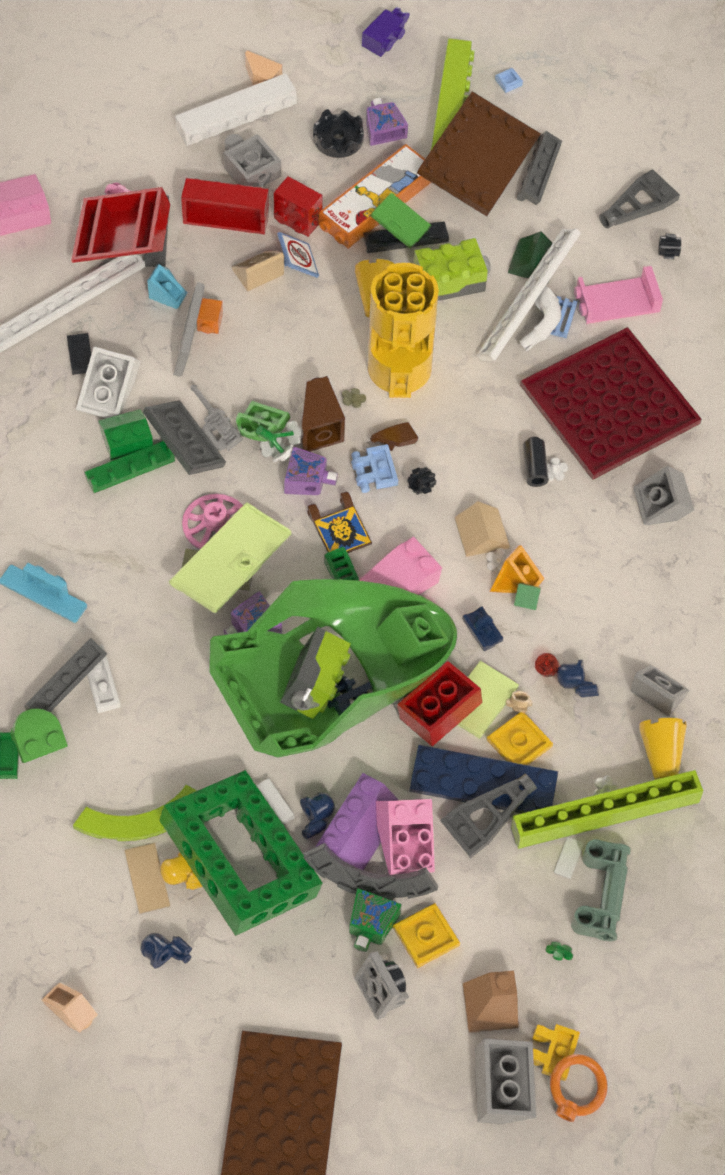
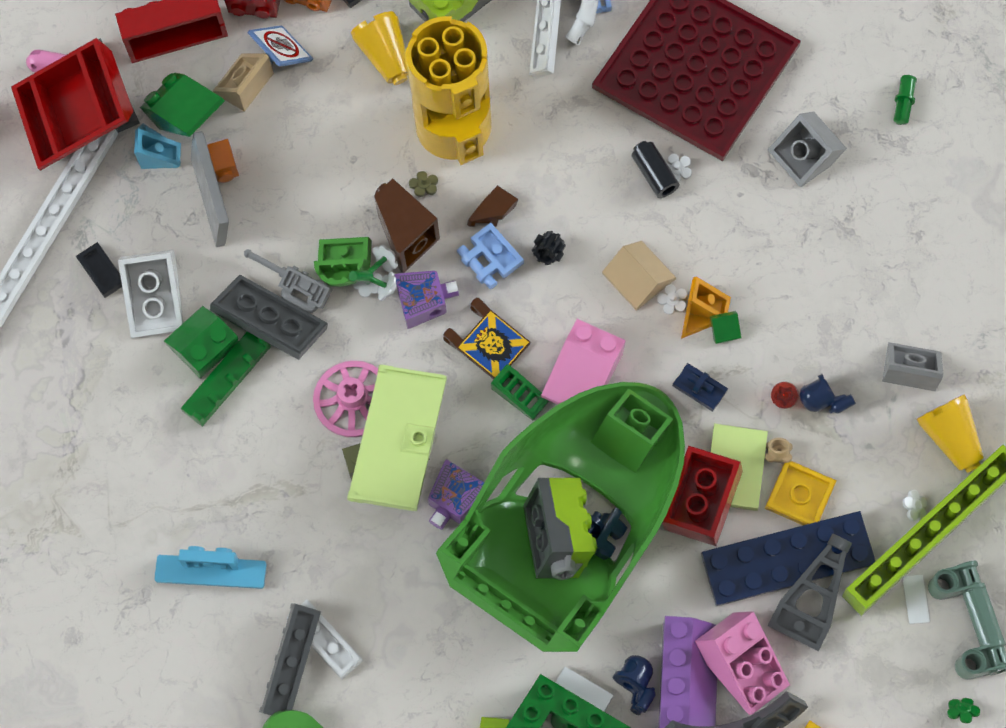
camera: 20 degrees left, 10 degrees up
none -> green slope [140,73,225,137]

